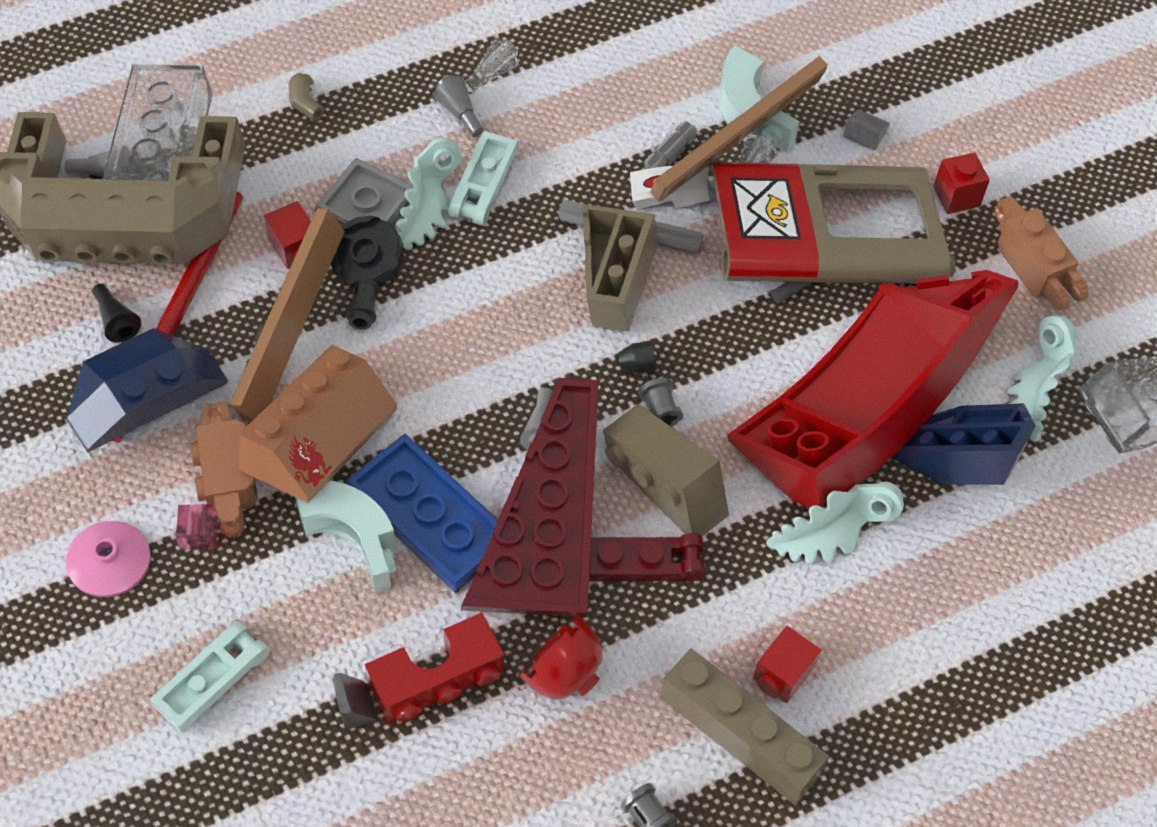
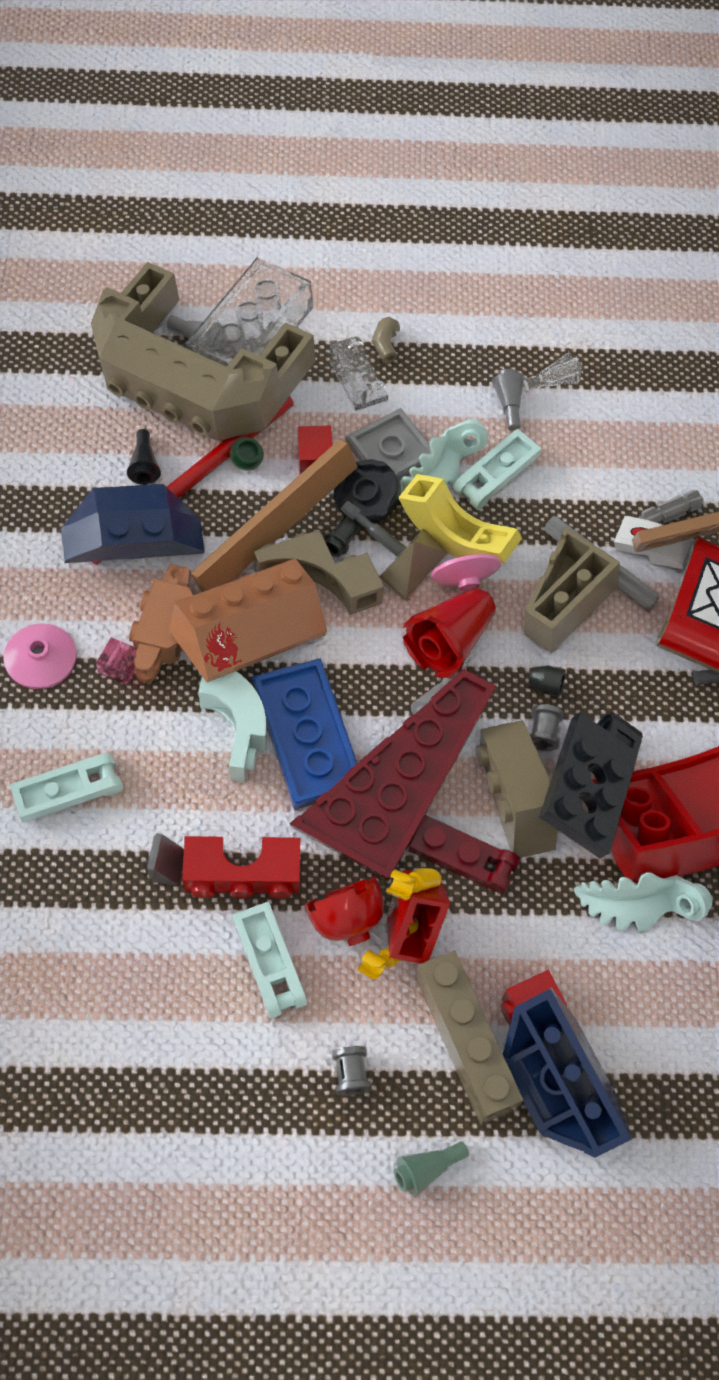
camera: 25 degrees right, 5 degrees up
none -> dark green plate [230,437,264,471]
none -> light aqua plate [232,901,307,1019]
none -> dark tan arch [254,530,384,615]
none -> clear hinge [330,336,388,411]
none -> dark grey piece [341,500,406,557]
none -> red torso [357,868,450,980]
none -> dark tan slope [379,529,448,600]
none -> light yellow arch [399,474,522,563]
none -> red cone [403,588,496,678]
none -> bright pink dish [431,554,501,591]
none -> dark blue wedge [503,988,632,1158]
none -> black hinge [539,711,643,859]

